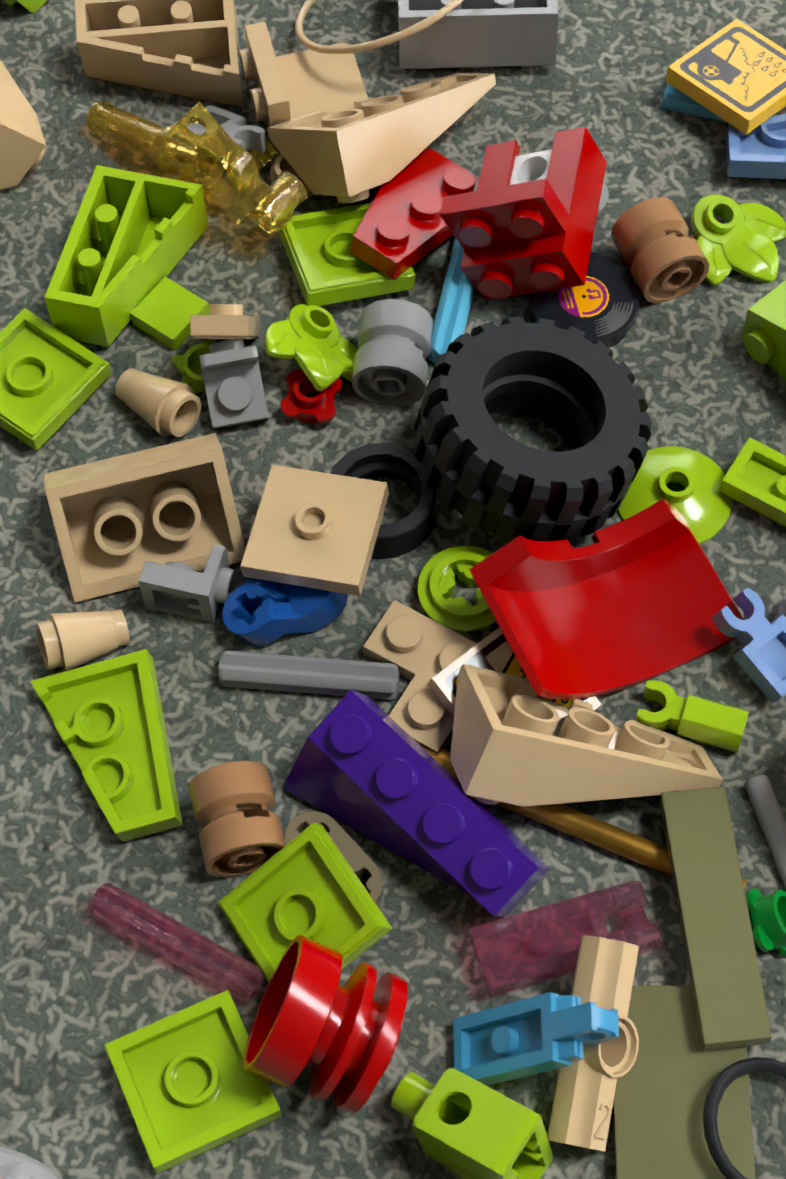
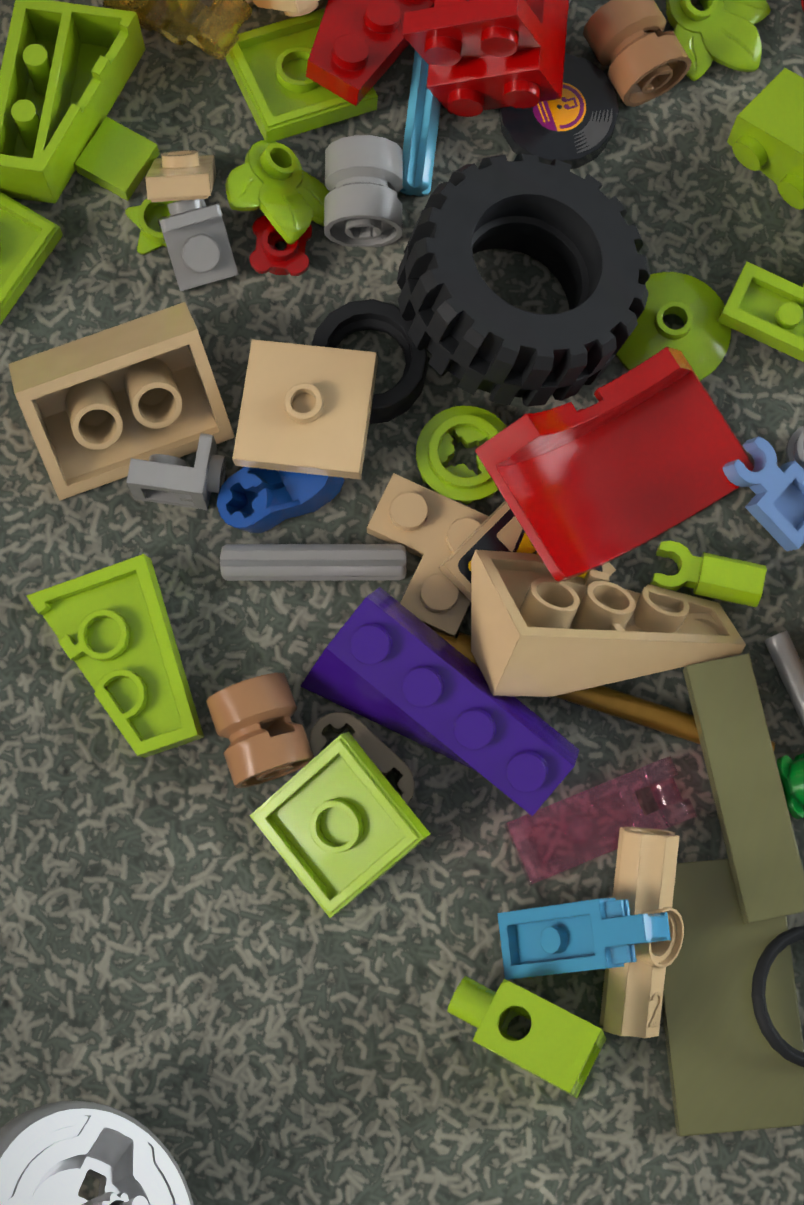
camera: 10 degrees left, 15 degrees up
tan cone [36,609,130,672] -> none
clear pink axle [89,883,264,1003] -> none
lime plate [104,990,282,1174] -> none
tan cone [115,368,201,437] -> none
red wheel [243,935,408,1115] -> none

